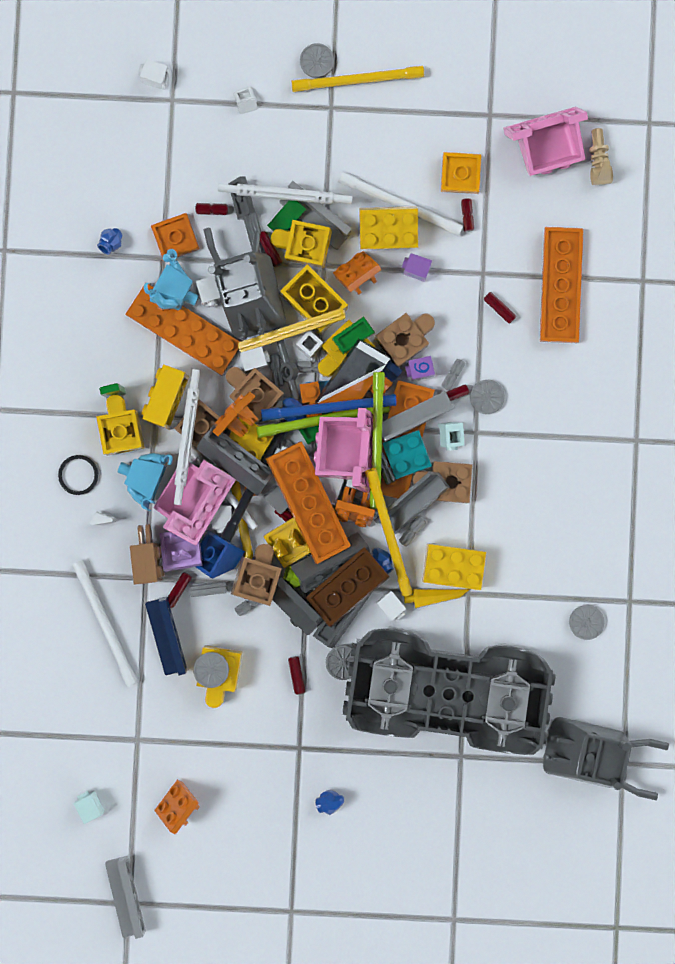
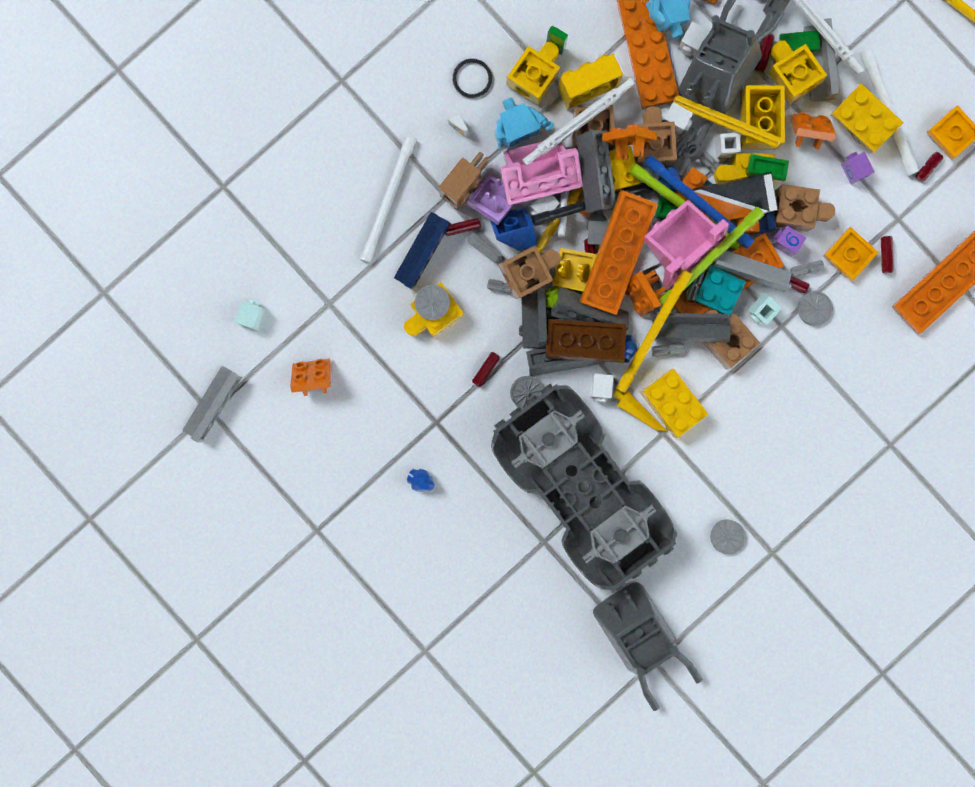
camera: 40 degrees right, 0 degrees up
none -> light orange plate [823,227,879,281]

